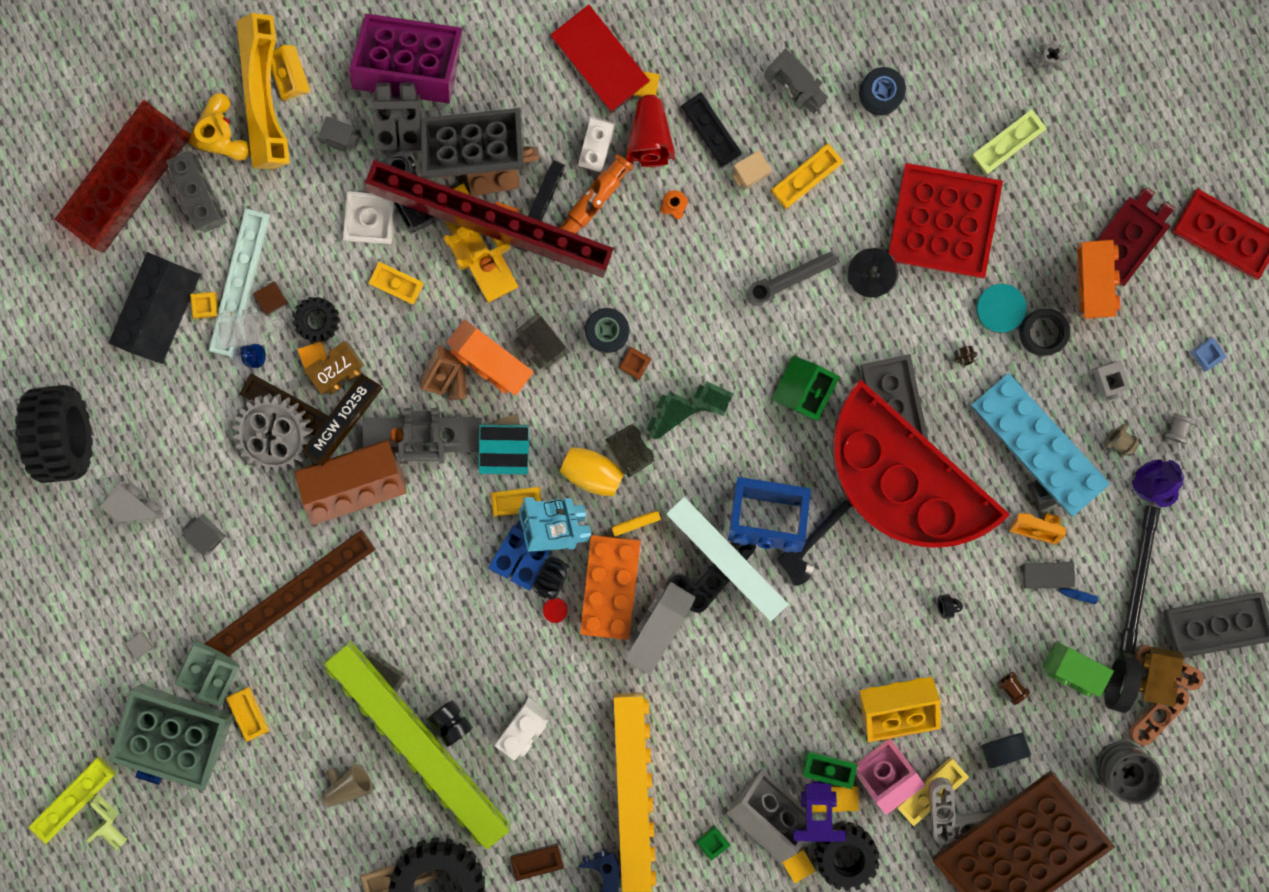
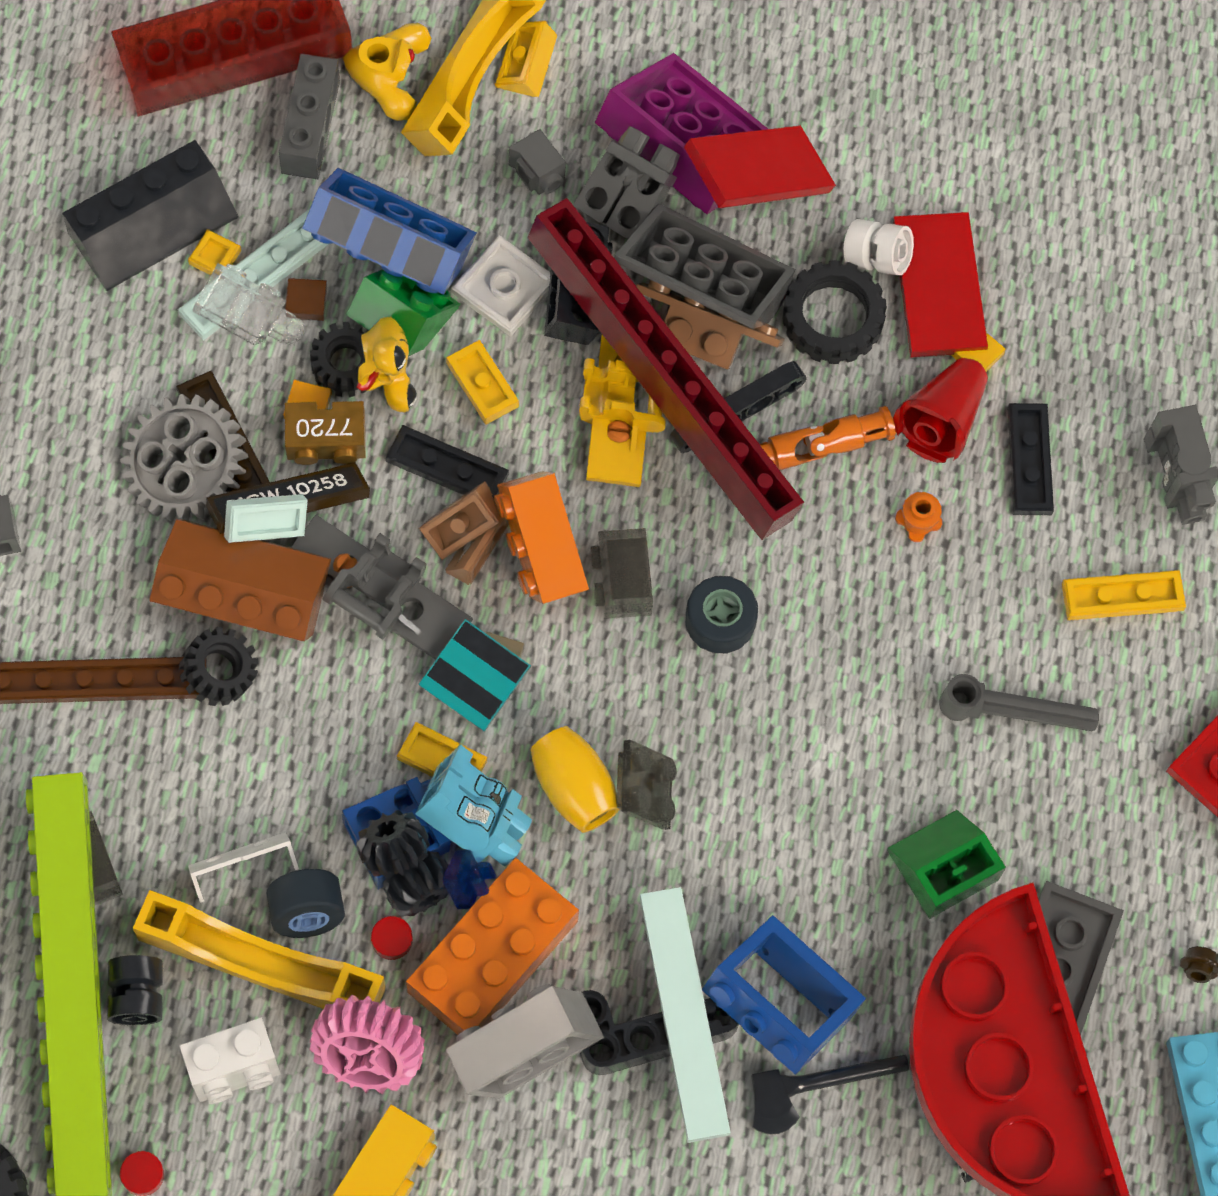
camera: 30 degrees right, 20 degrees down
clear blue tile [240,344,266,368] -> none
white plate [578,116,616,172] -> none
yellow tile [612,510,661,536] -> none
dark orange tile [618,346,652,380] -> none
clear green arch [646,381,734,439] -> none
tan brick [732,150,772,190] -> none
black plate [848,248,899,298] -> none
none -> red tile [120,1151,164,1196]
none -> yellow arch [133,890,386,1009]
none -> black tyre [179,627,259,706]
none -> white piece [188,832,299,903]
none -> light aqua tile [224,494,307,543]
none -> black wheel [266,869,345,938]
none -> blue brick [302,168,477,295]
none -> bright pink gear [309,995,425,1094]
none -> green slope [346,269,460,357]
none -> black gear [356,809,430,879]
none -> yellow head [357,317,417,413]
none -> black tile [386,425,509,502]
none -> clear blue tile [442,850,496,909]
none -> red tile [684,125,836,208]
none -> black tyre [783,260,887,364]
none -> white wheel [844,219,914,275]

